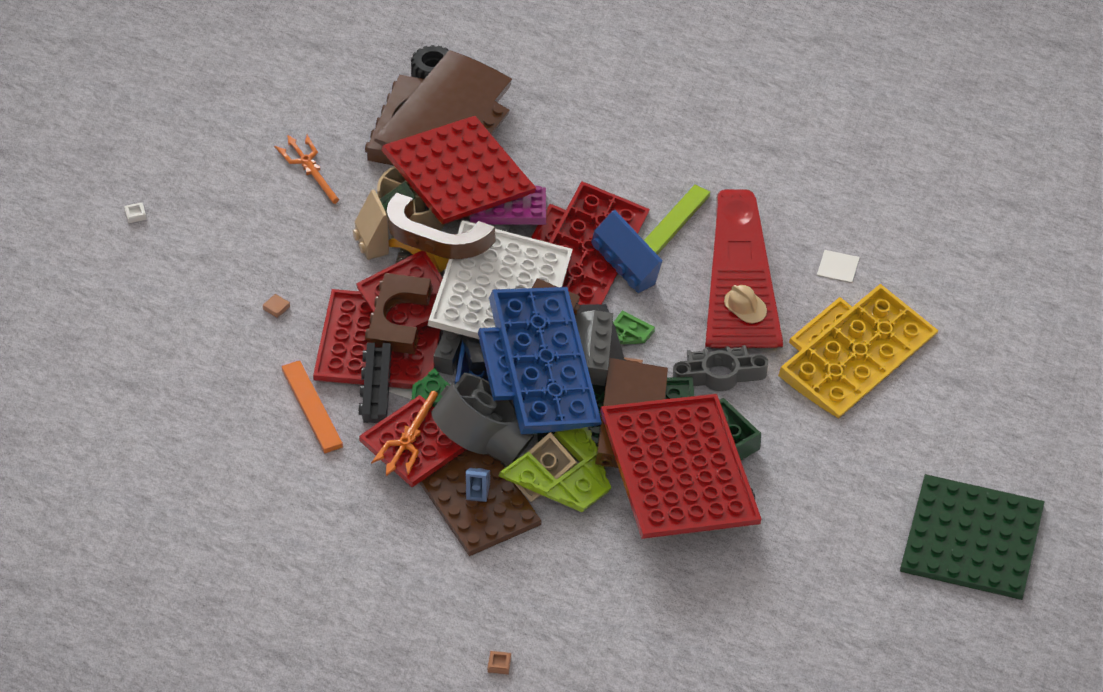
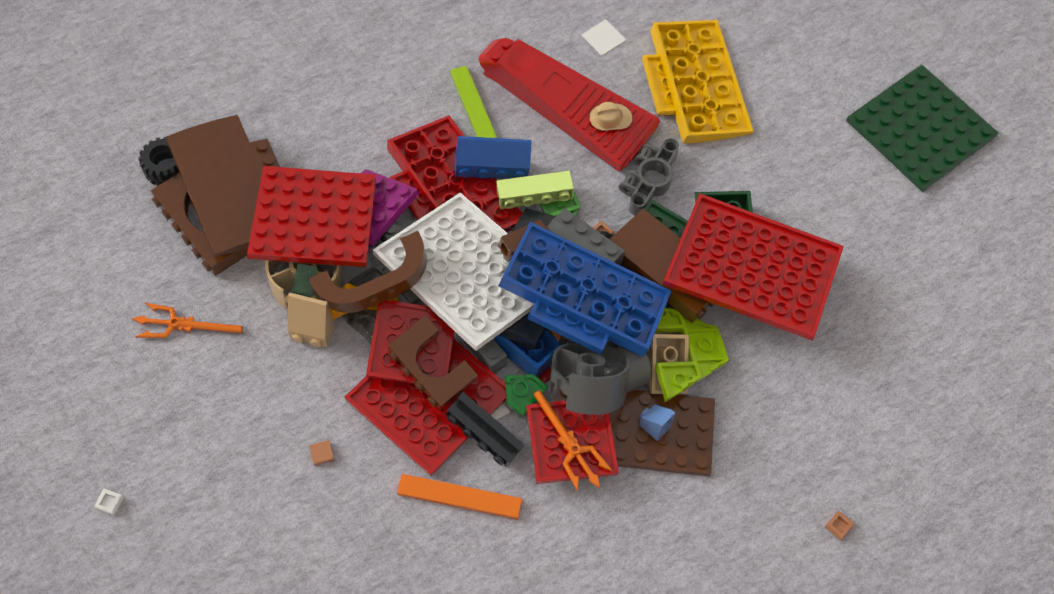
camera: 55 degrees left, 15 degrees up
none -> yellowish green brick [497,171,574,209]

